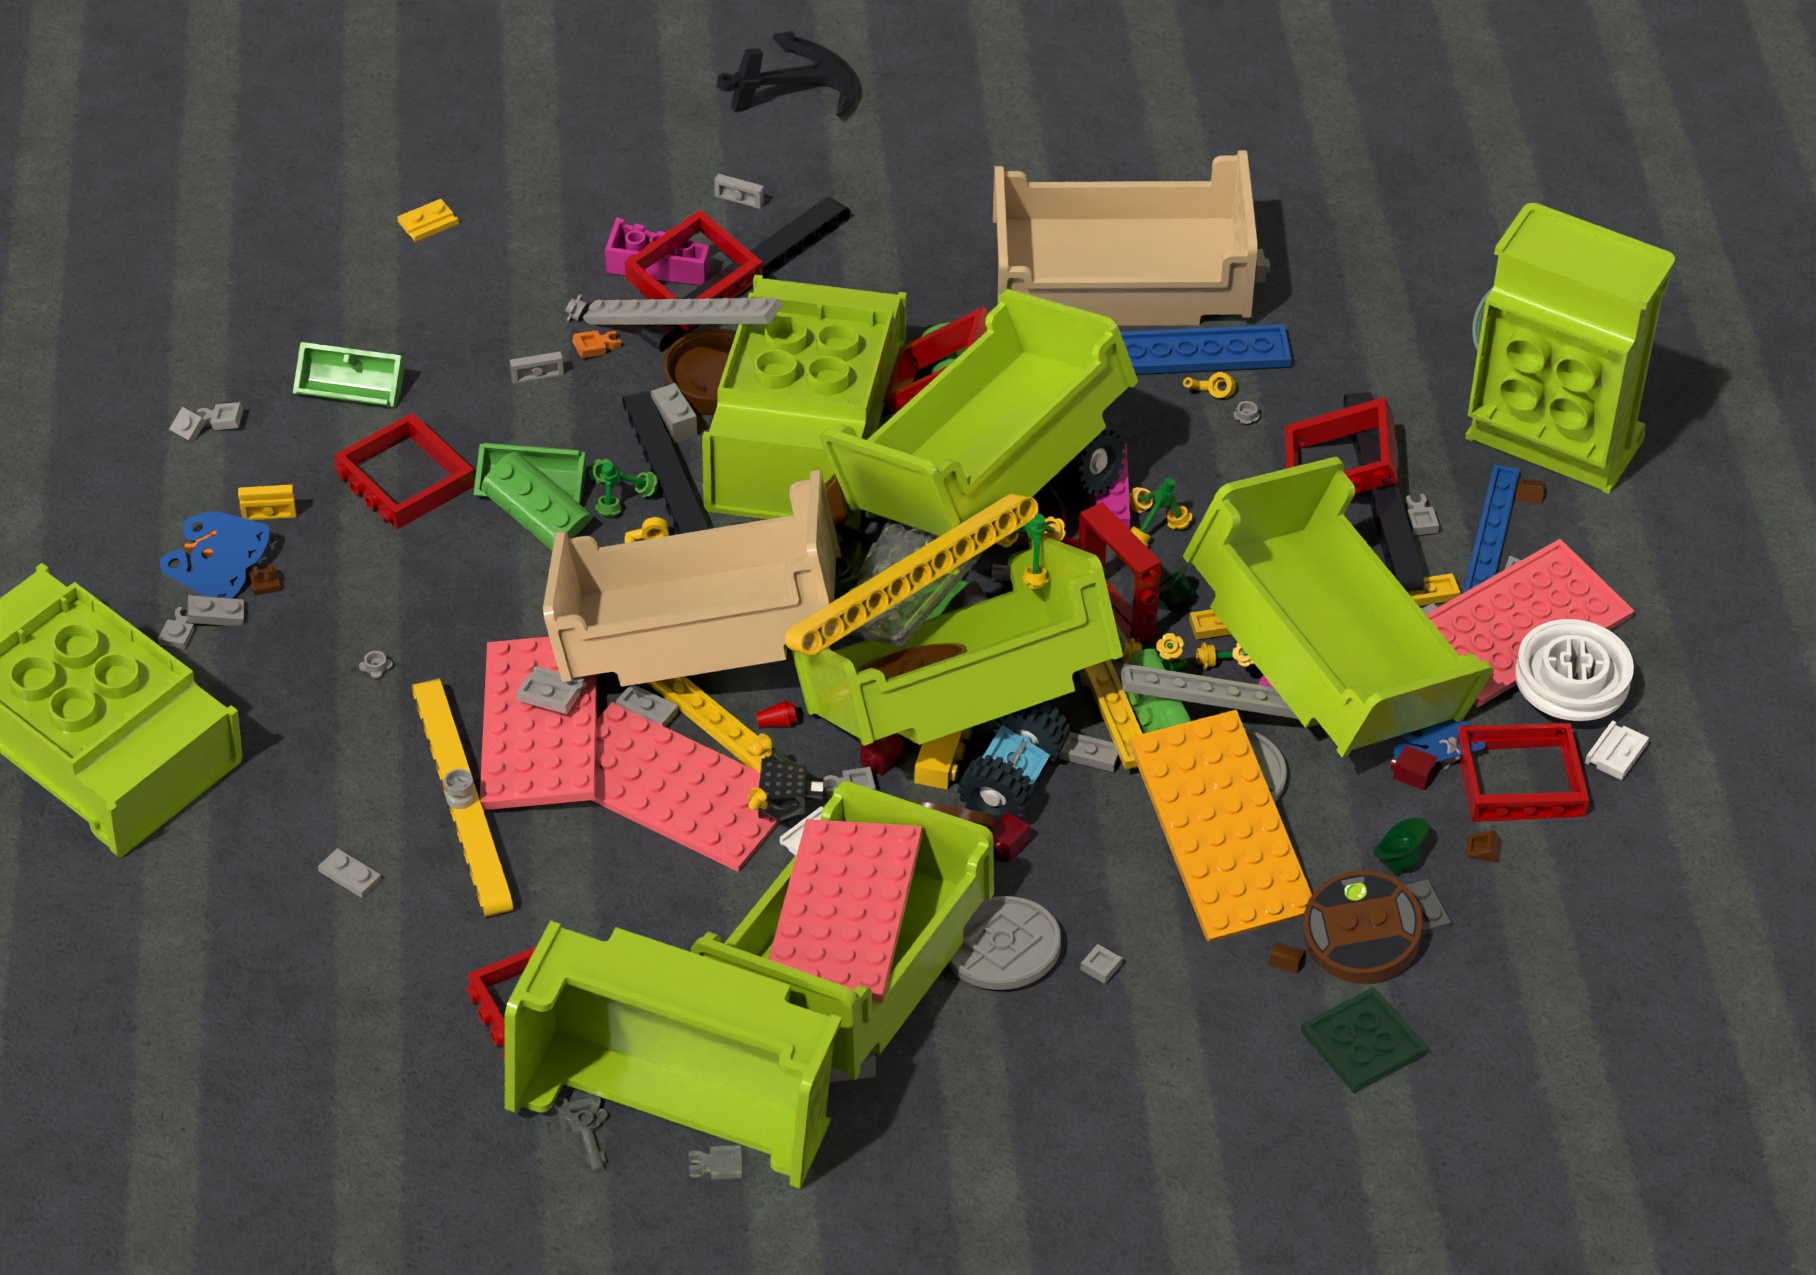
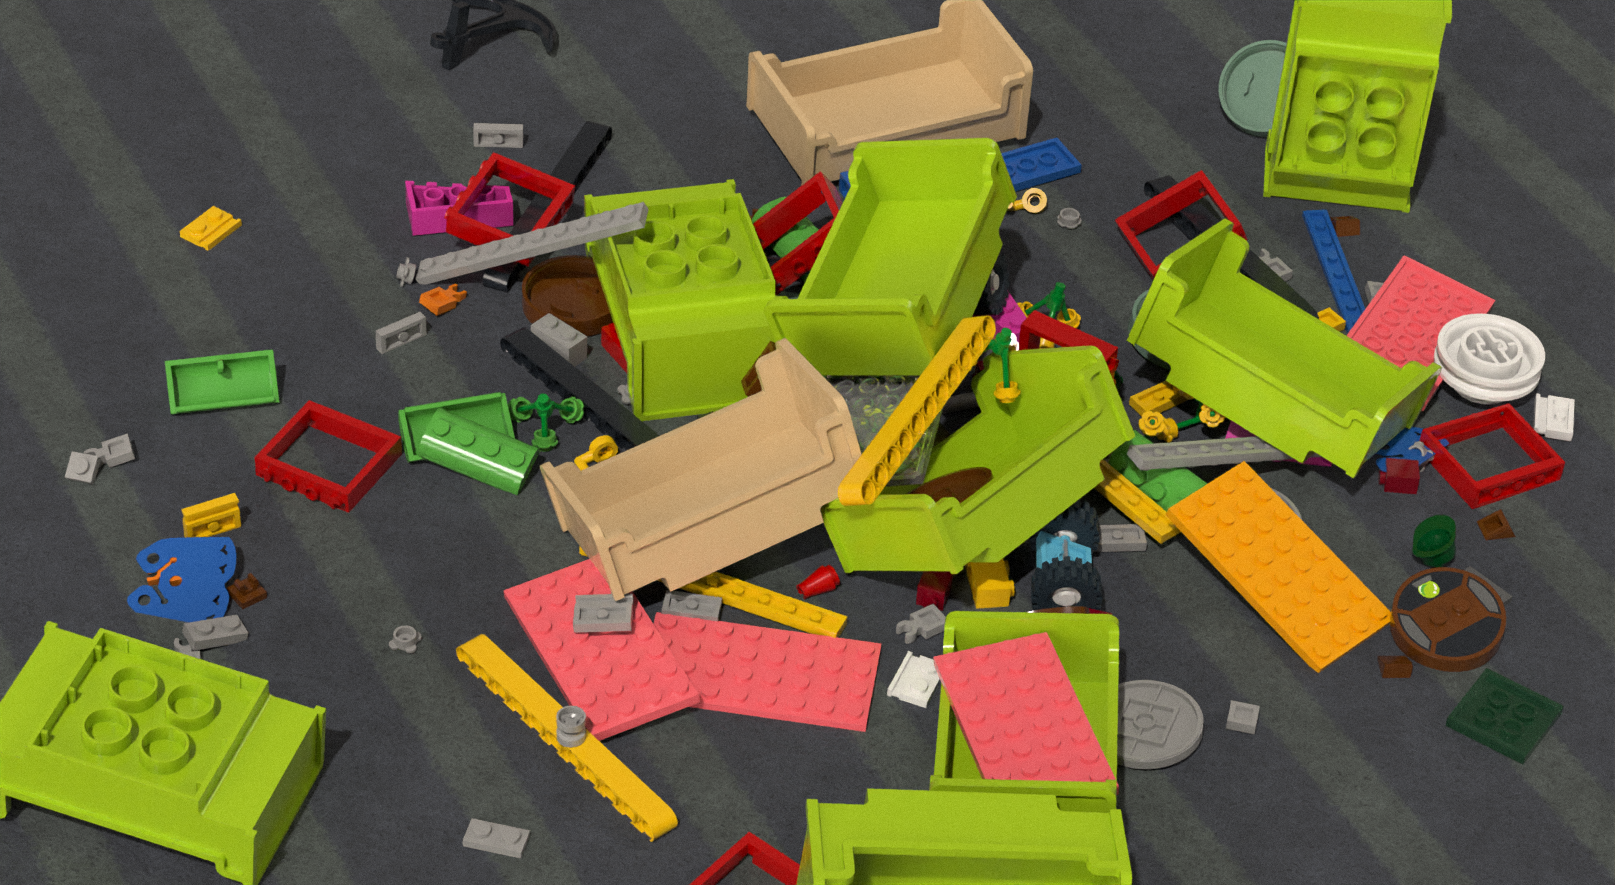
camera: 25 degrees left, 5 degrees down
black torso [747,734,824,821] -> none

